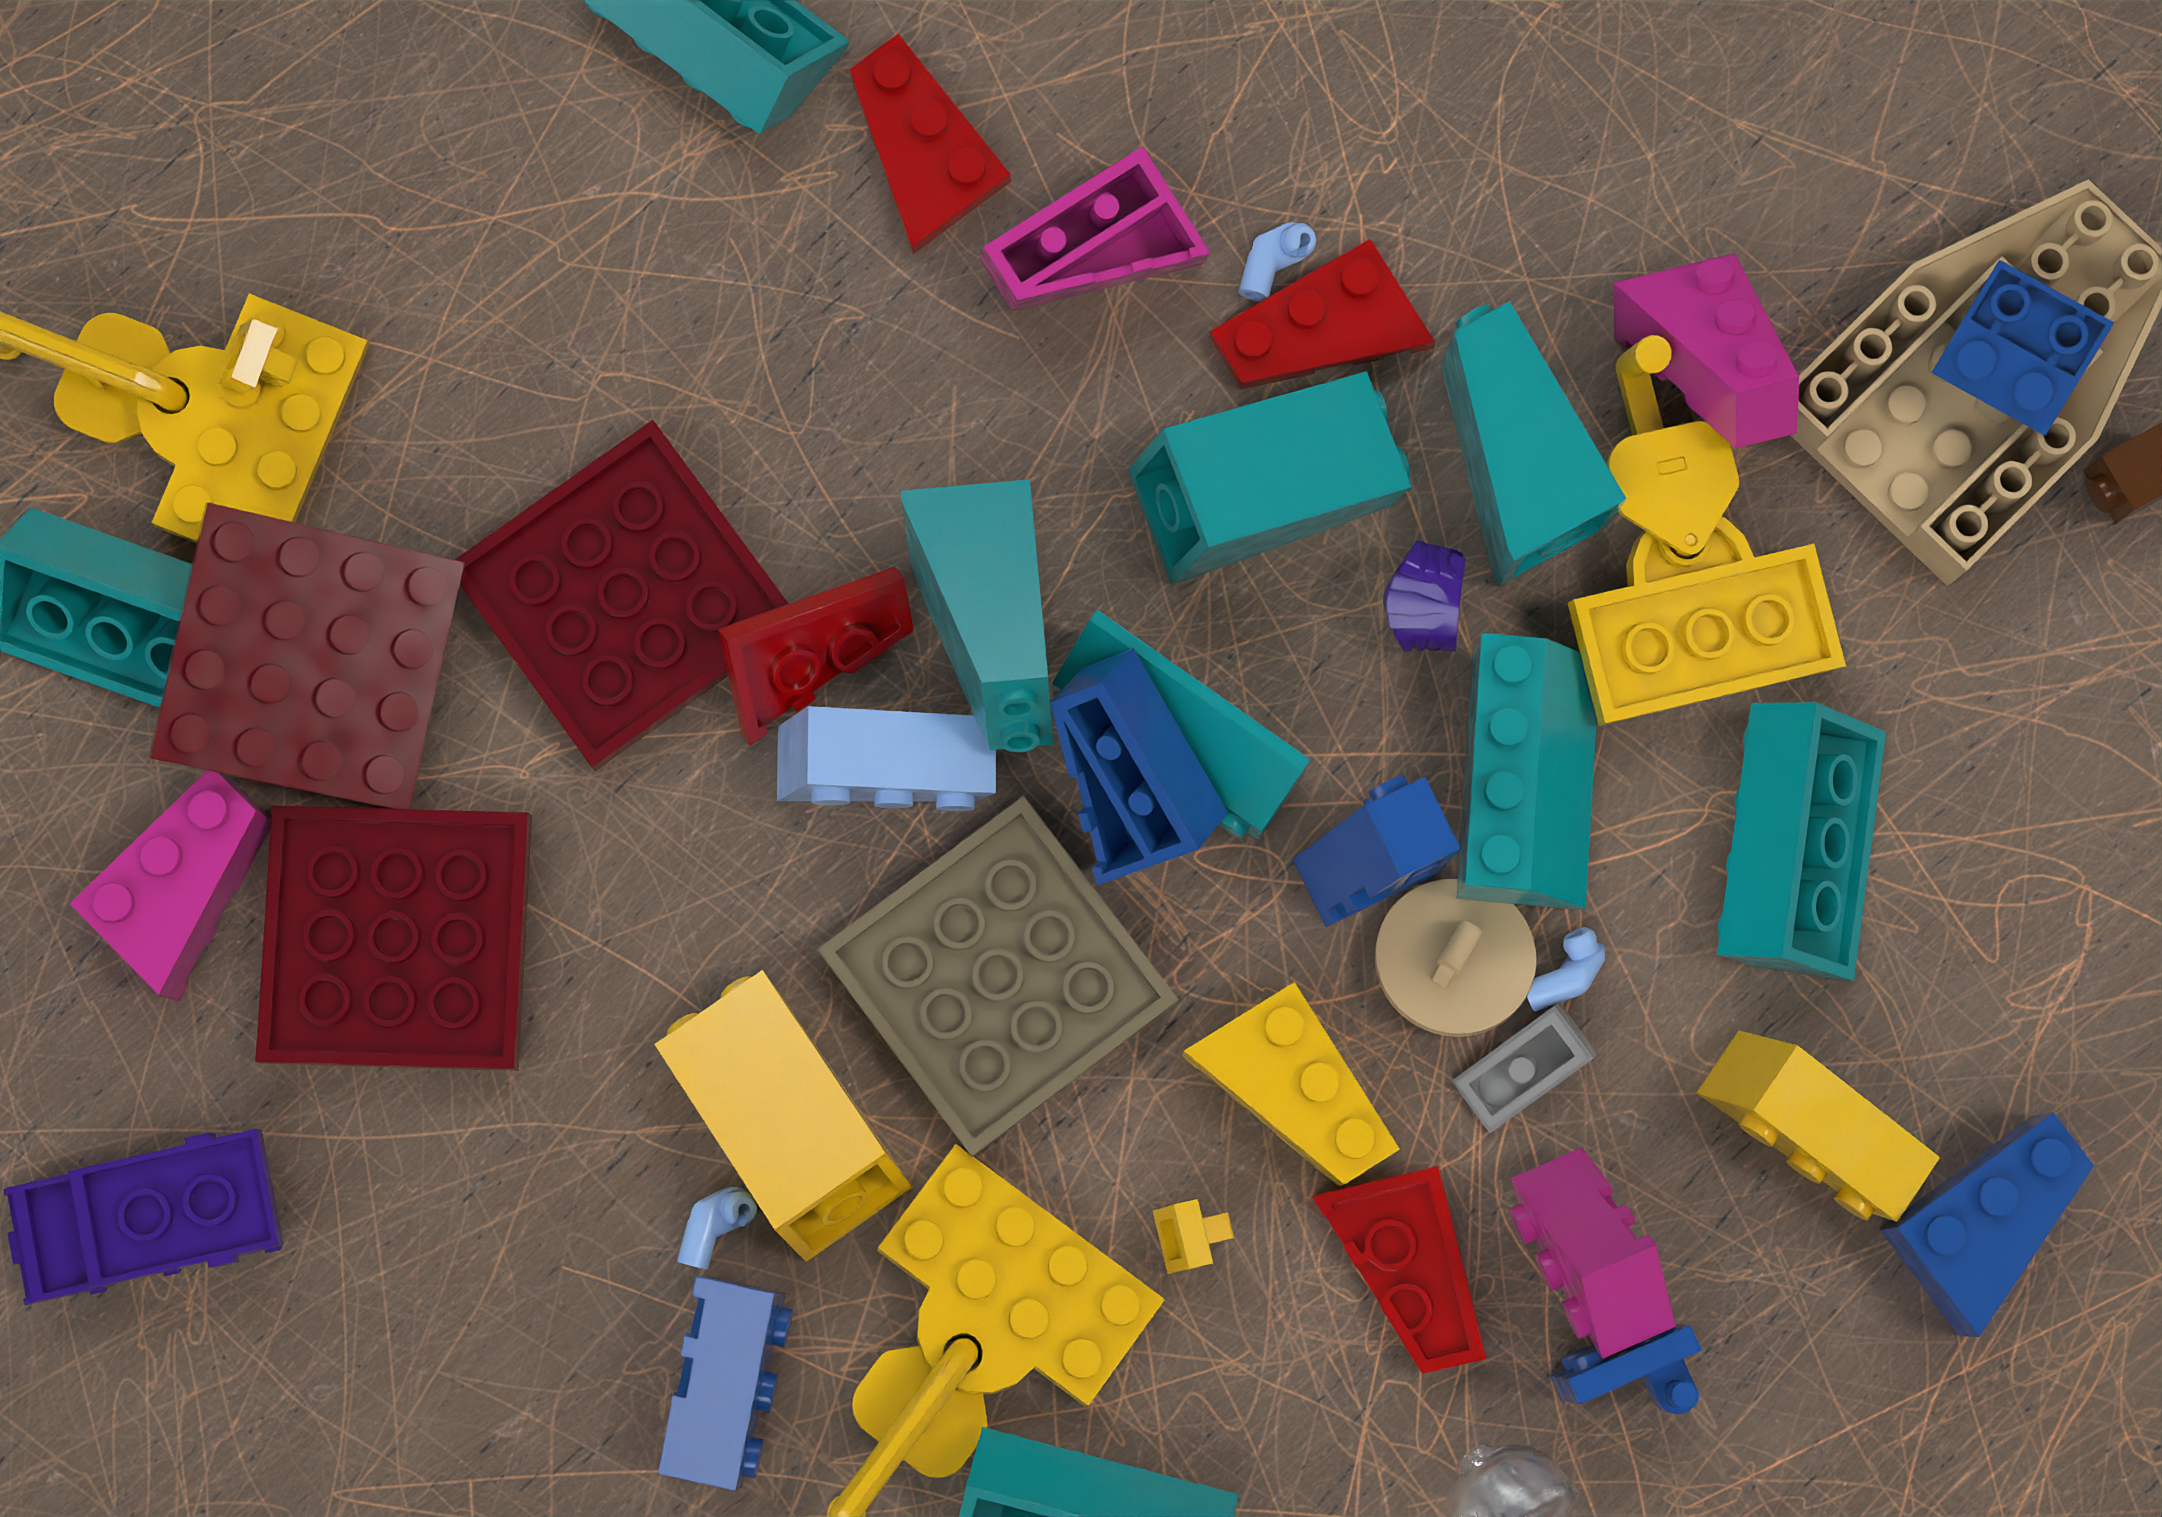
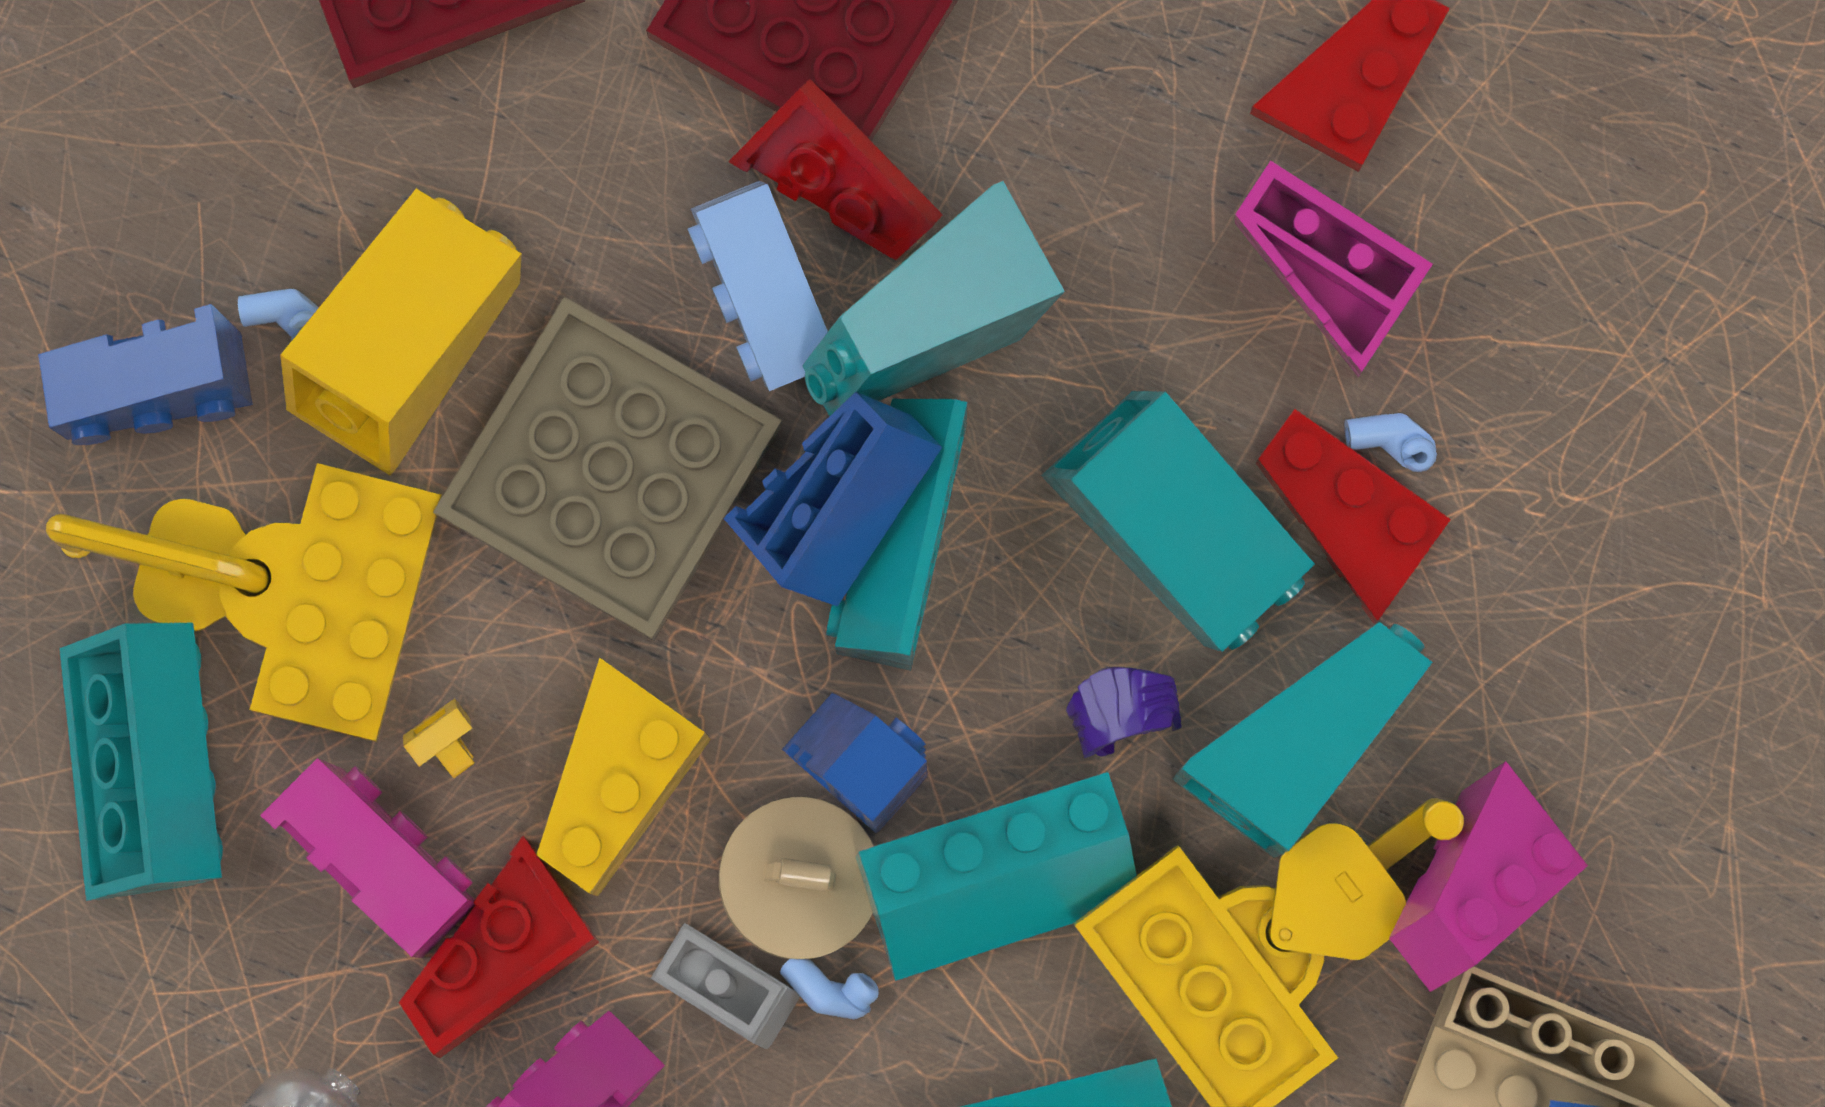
camera: 70 degrees right, 0 degrees up
none -> dark pink wedge [260,758,475,958]

